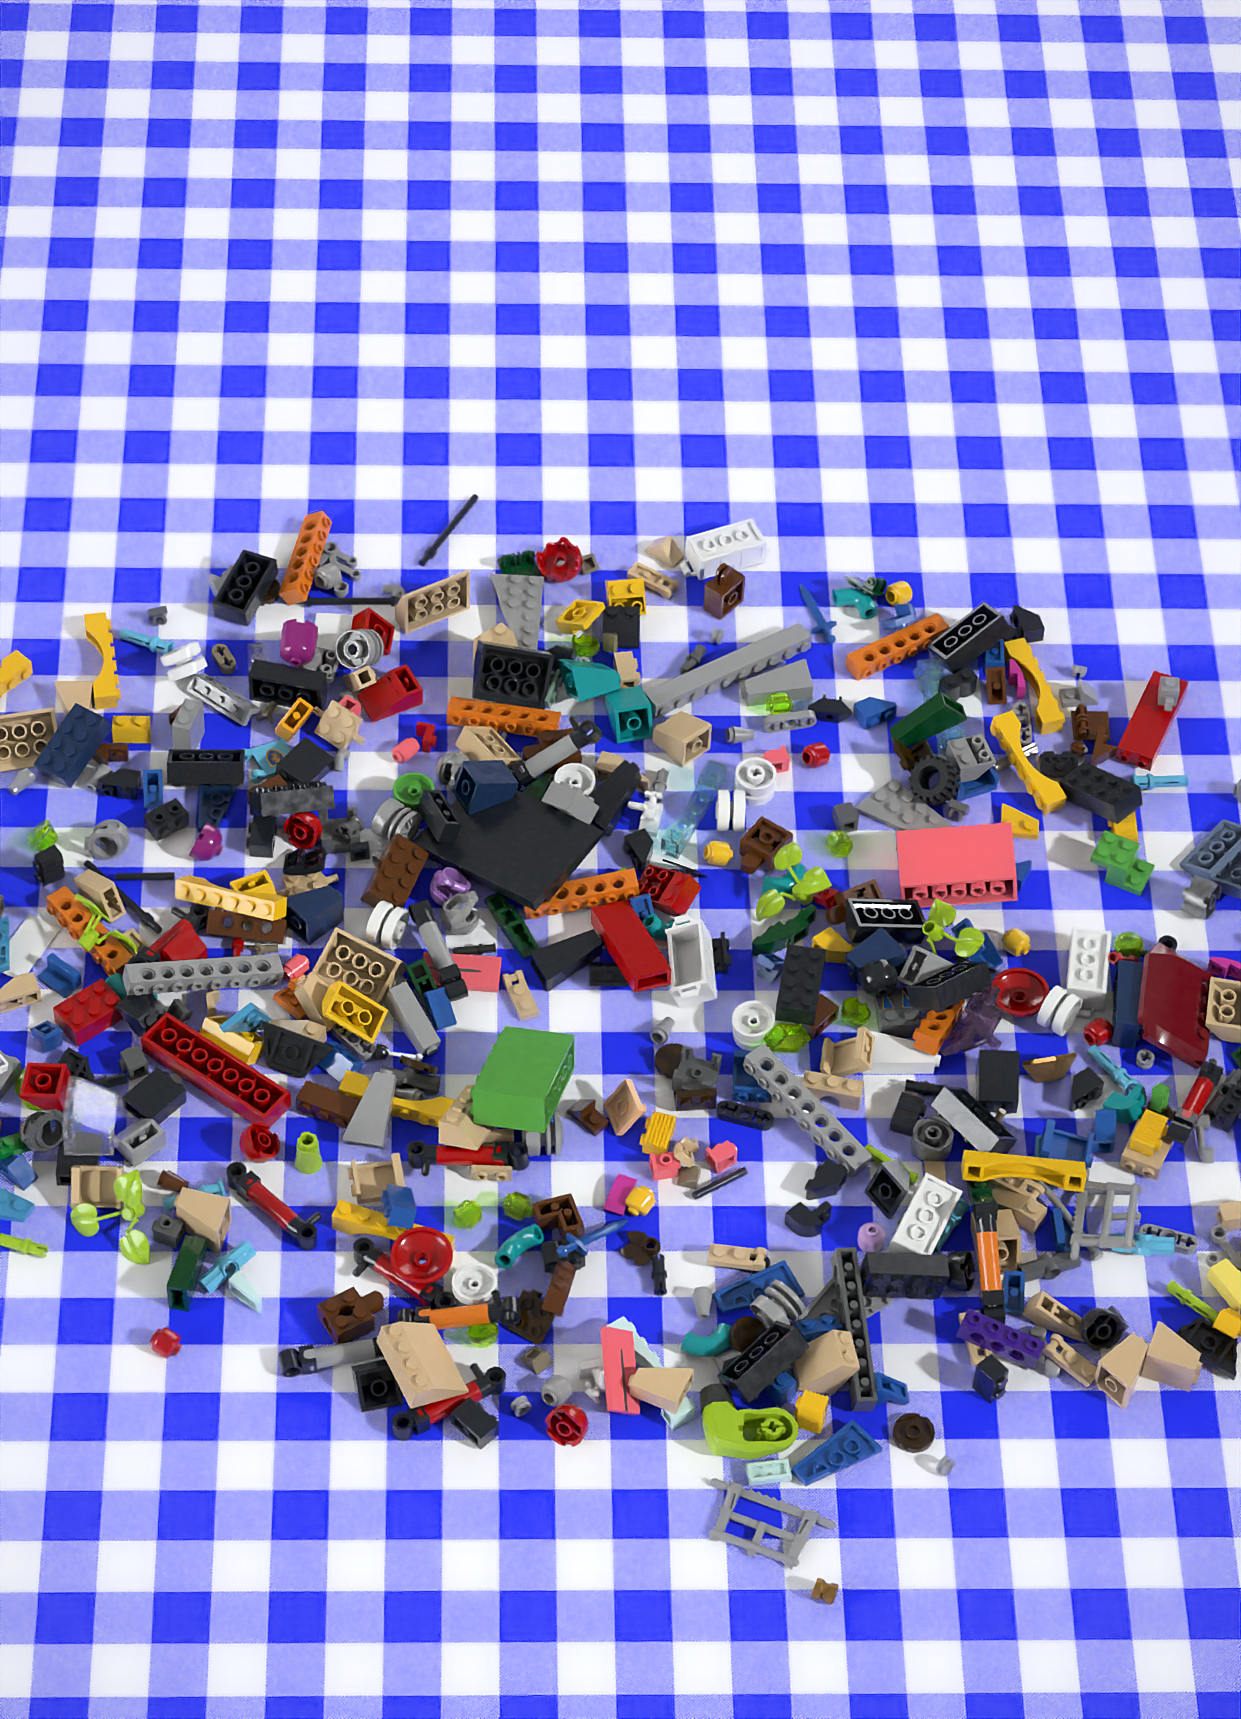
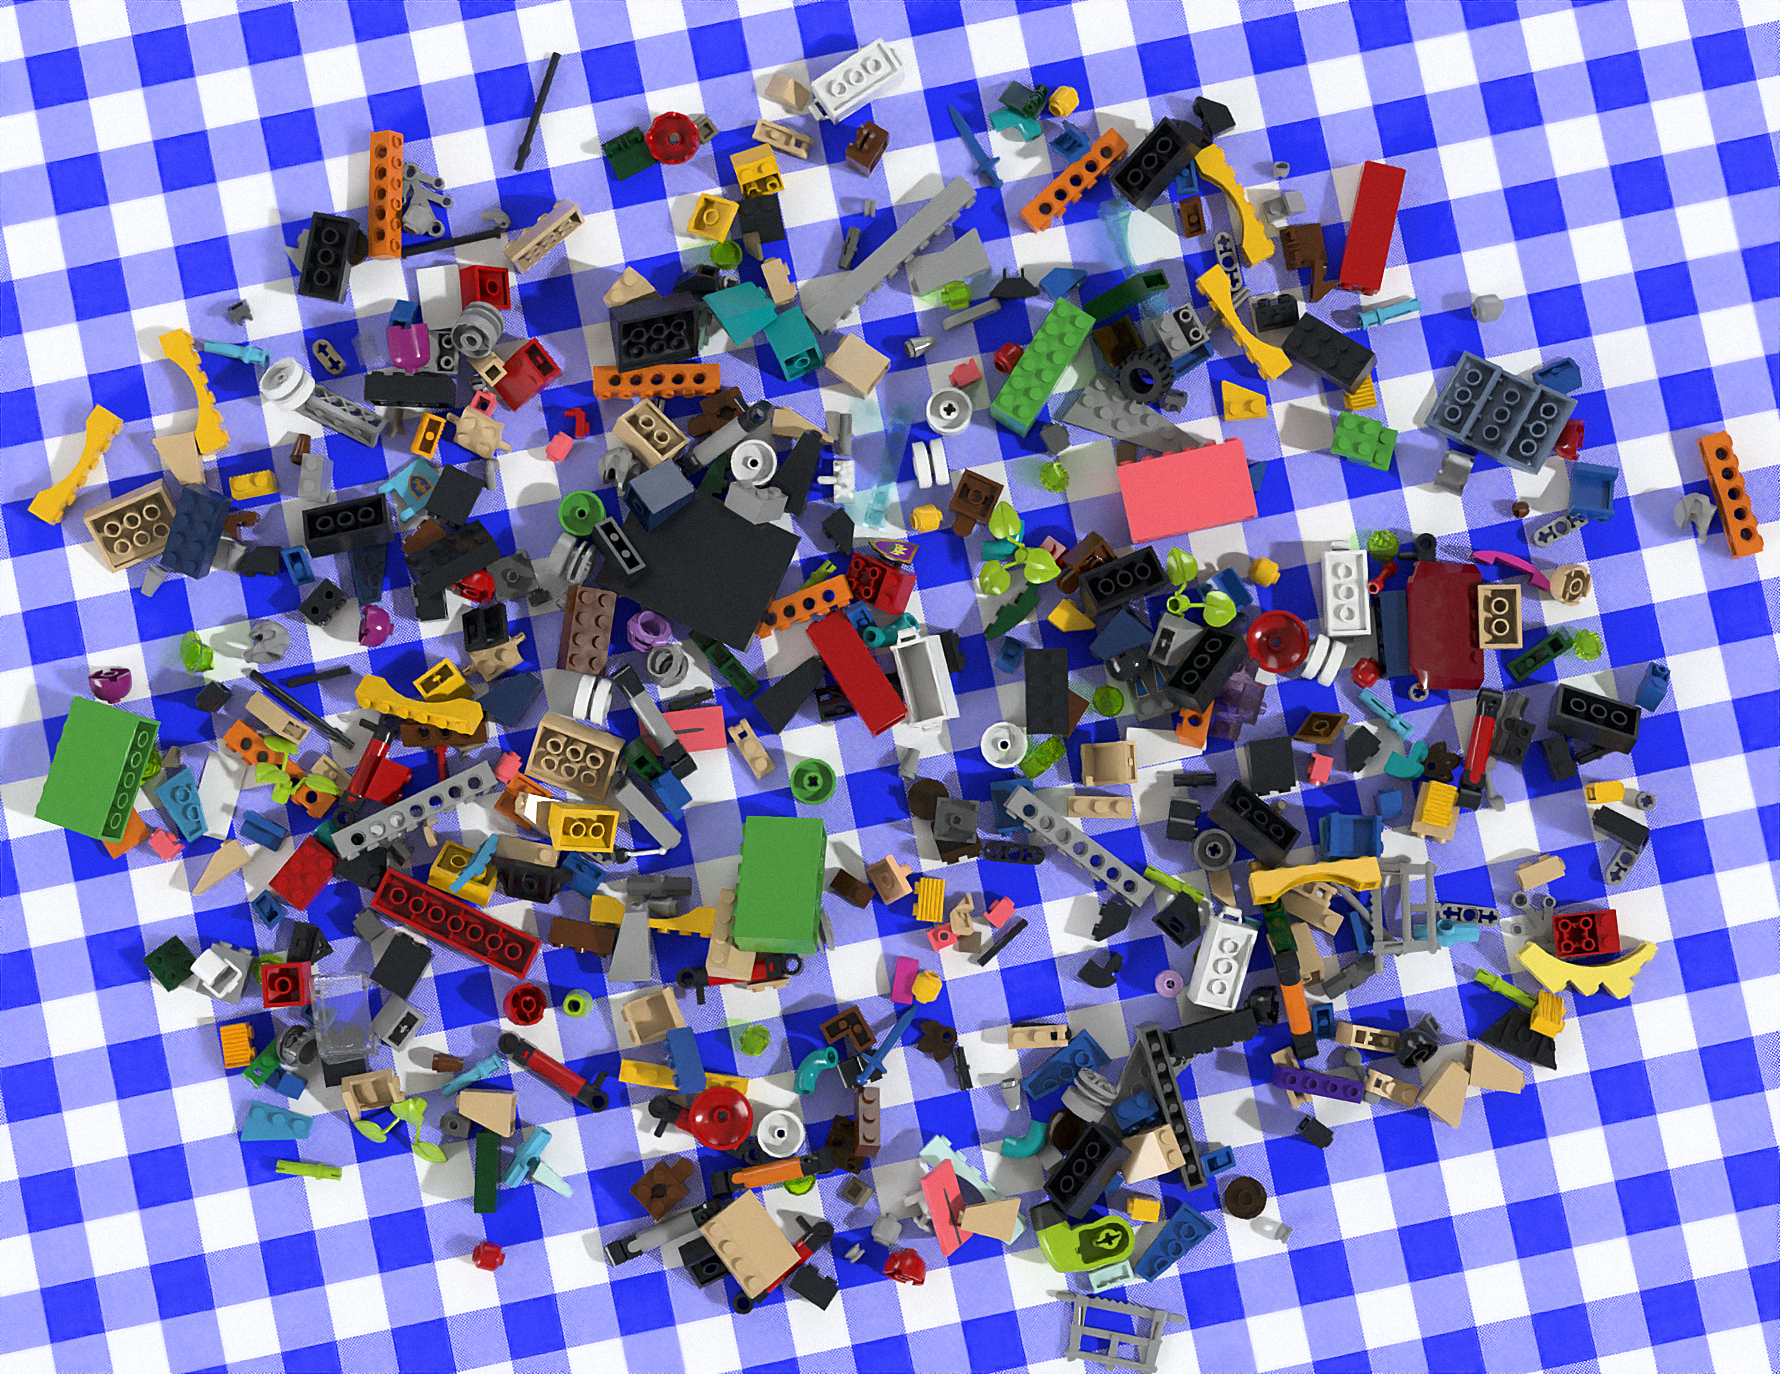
camera: 10 degrees left, 35 degrees up
black axle [87,1073,128,1094] -> none
dark grey bush [339,816,364,839] -> none
dark brown tile [399,1055,439,1075] -> none
light grey wing [490,573,544,650] -> none
clear neon green head [502,1191,532,1221] -> none
black brick [938,668,978,701] -> none
dark pink slope [1007,659,1026,699] -> none
reddish brown plate [1070,741,1088,758] -> none
bright green piece [1150,1082,1170,1113] -> none
light grey brick [1158,676,1180,711] -> none
none -> bright green wheel [790,758,837,805]
none -> bright green brick [989,297,1096,438]
none -> coral brick [1306,753,1333,786]

